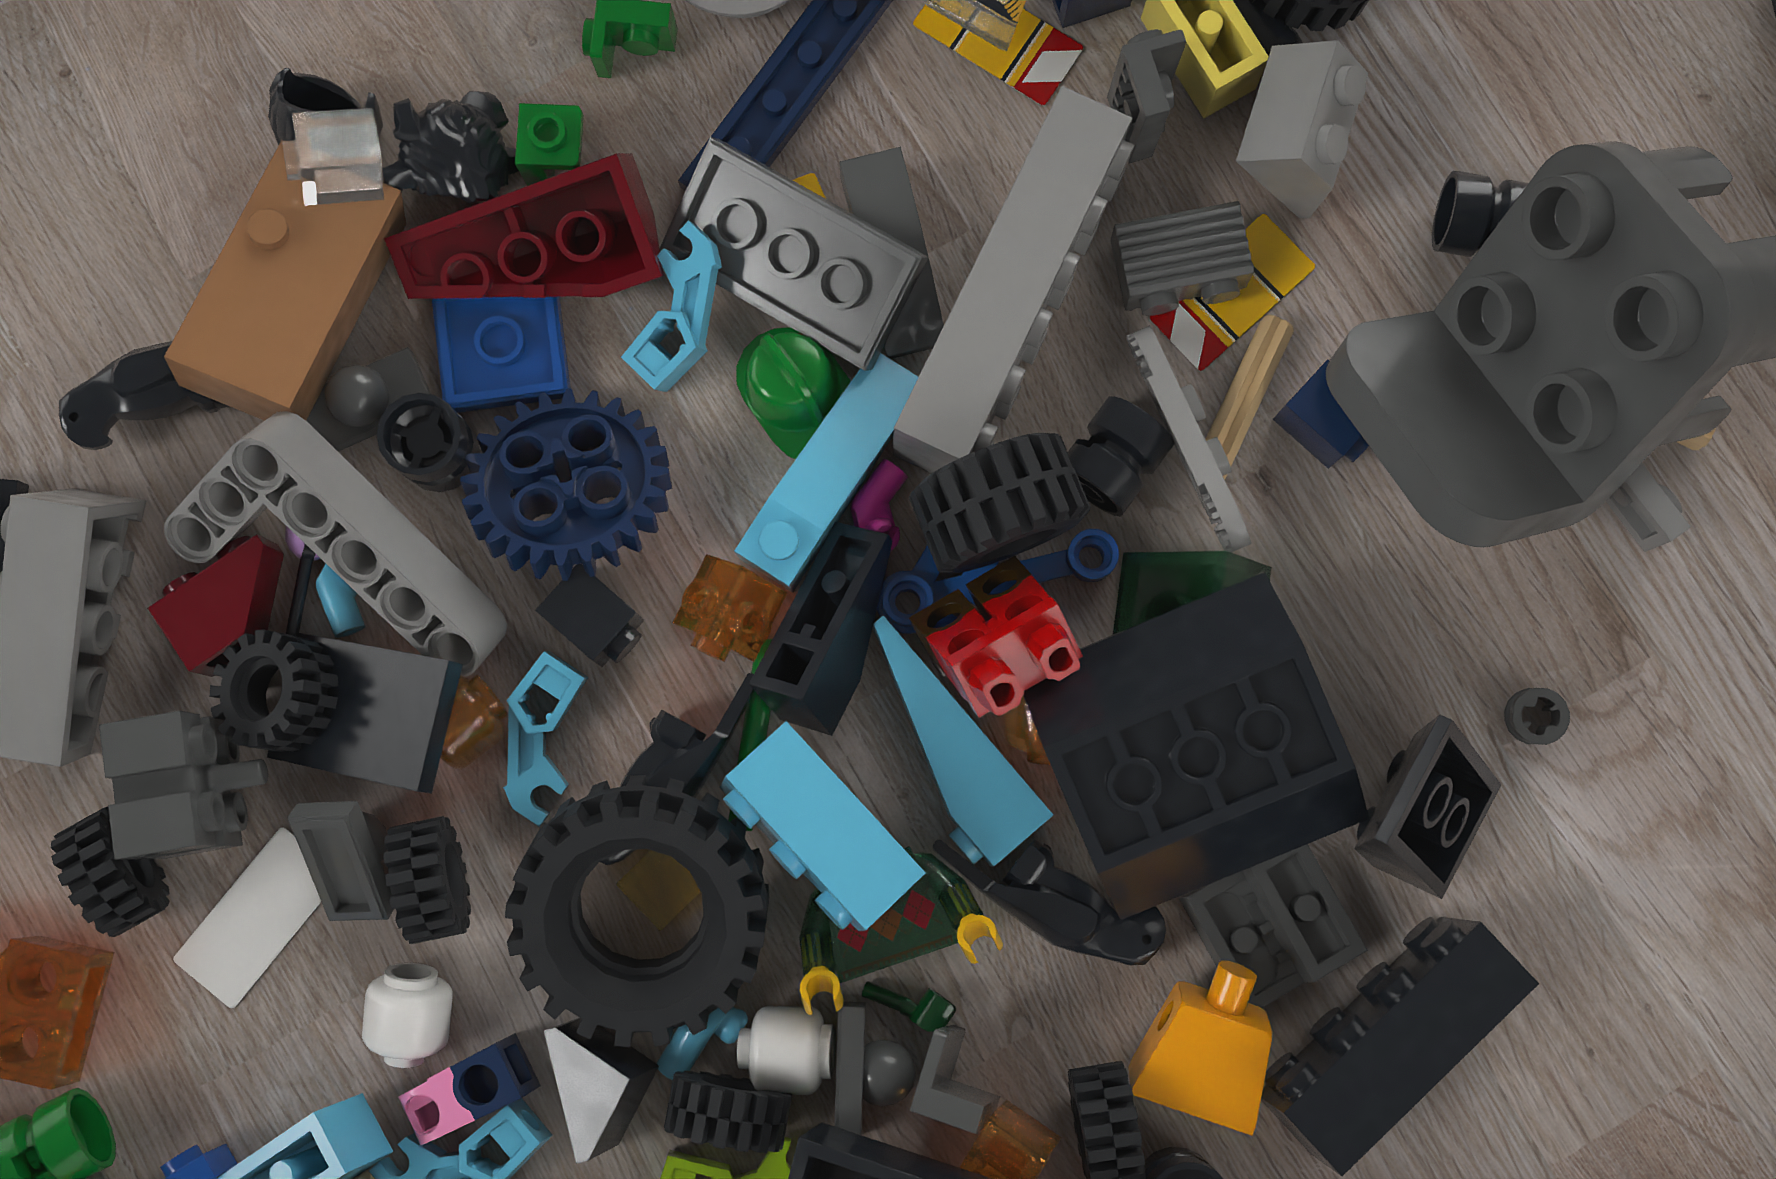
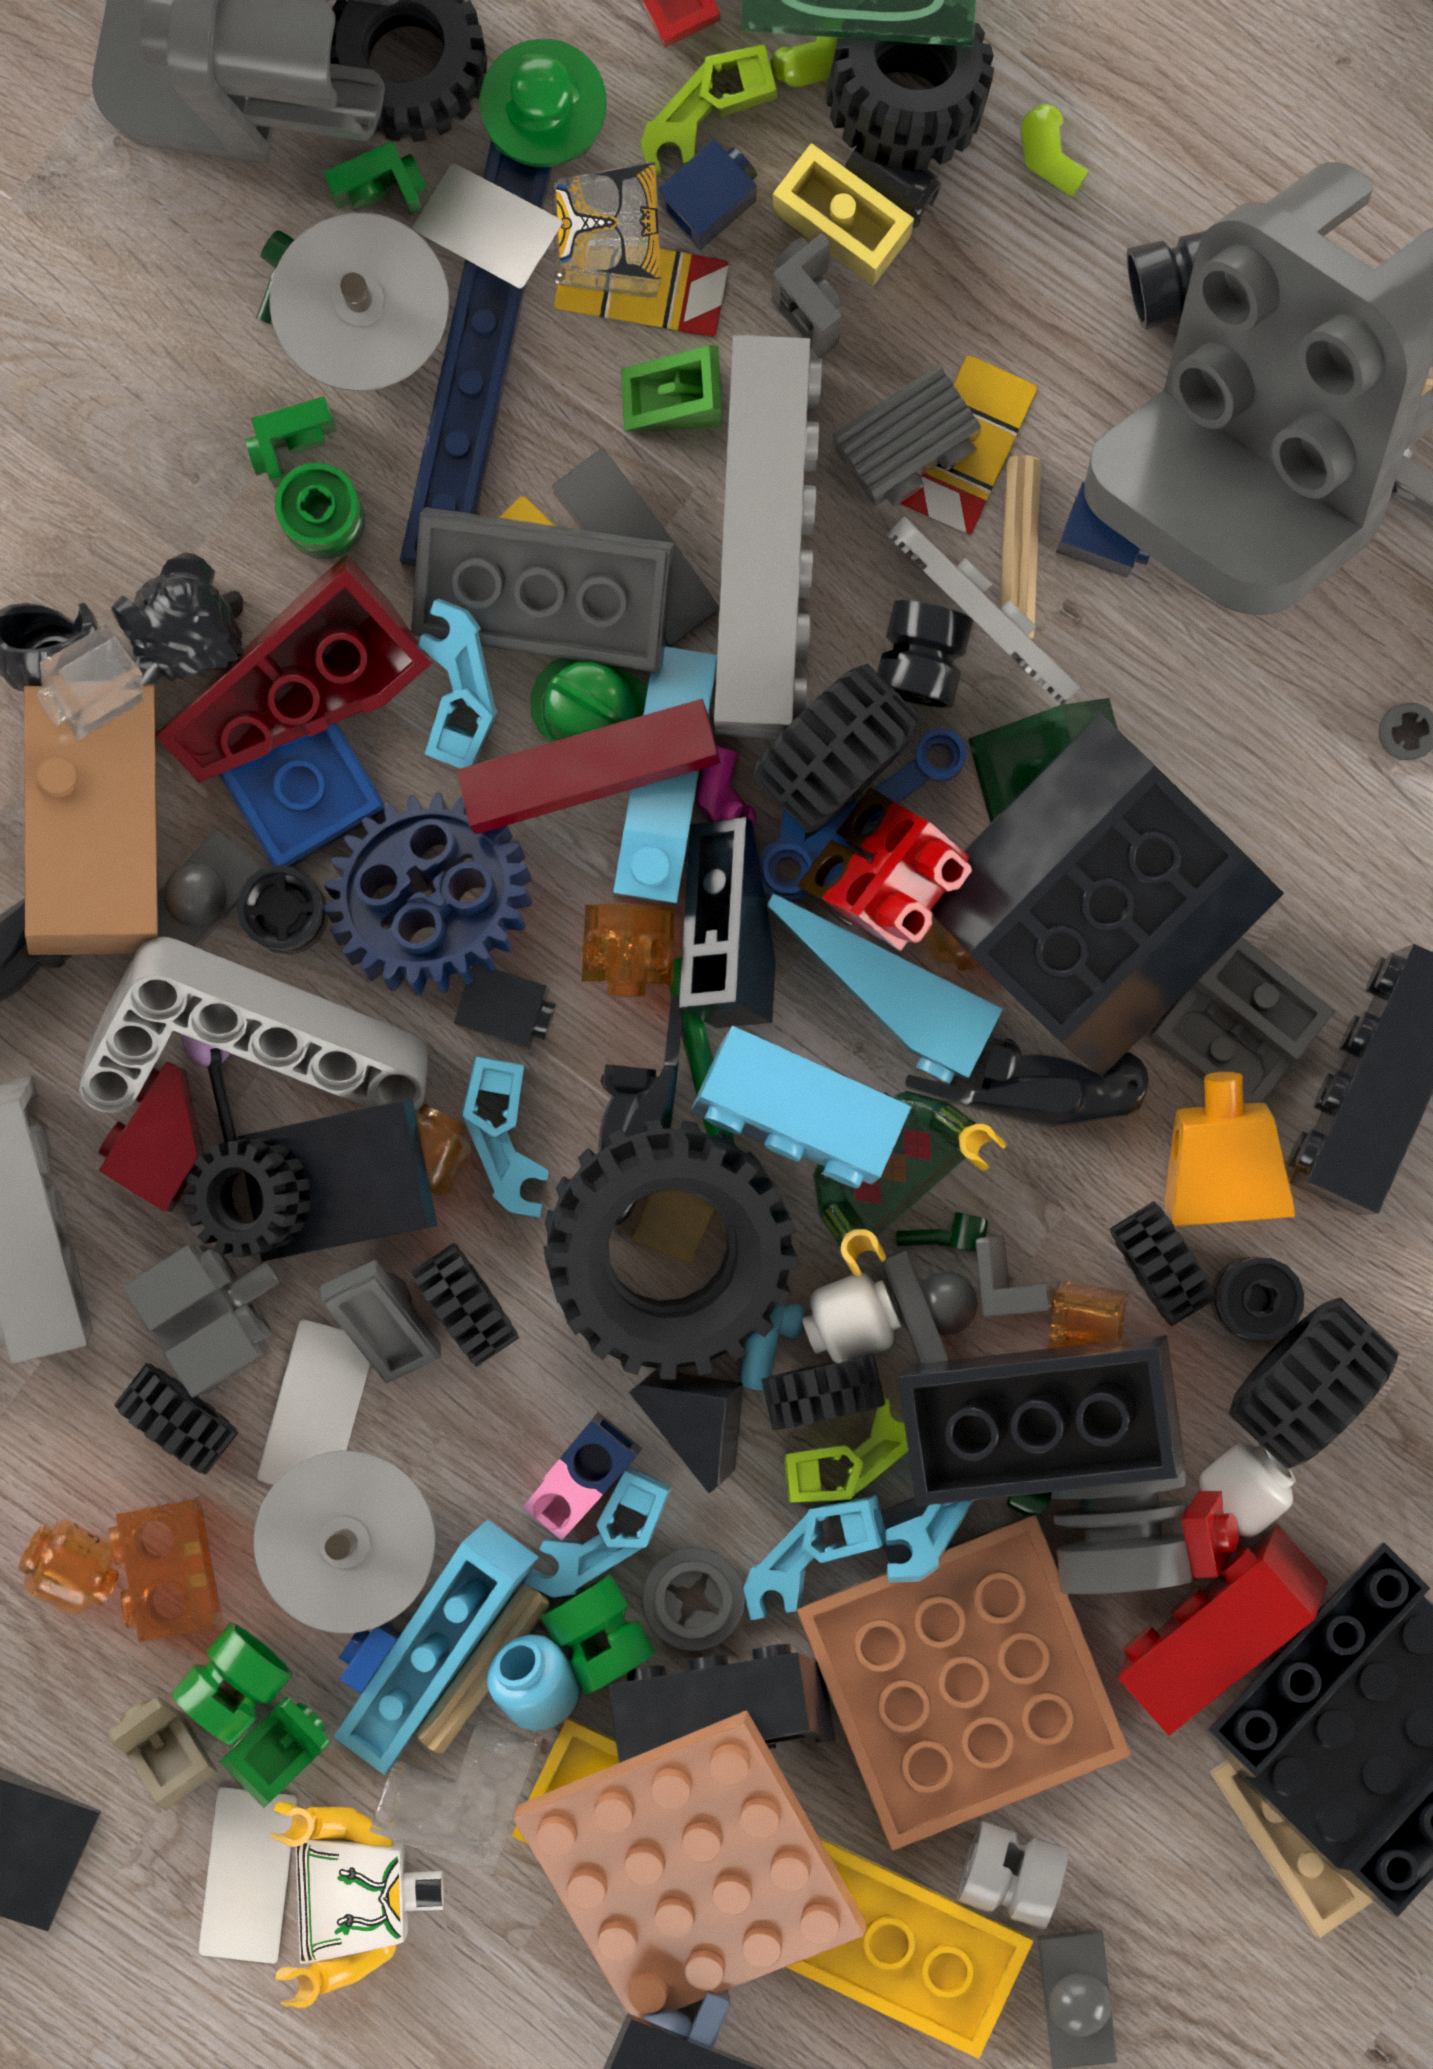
camera: 20 degrees left, 5 degrees up
medium azure arm [316,563,365,638] -> none
white head [362,963,453,1068] -> none
green bracket [515,103,584,186] -> none
light grey slope [1236,40,1368,218] -> none
black slope [1354,715,1501,899] -> none
none -> light grey piece [254,1450,436,1633]
none -> green wheel [275,463,365,559]
none -> dark red tile [457,698,721,835]
none -> bright green slope [621,345,722,432]
none -> lime arm [1020,103,1089,197]

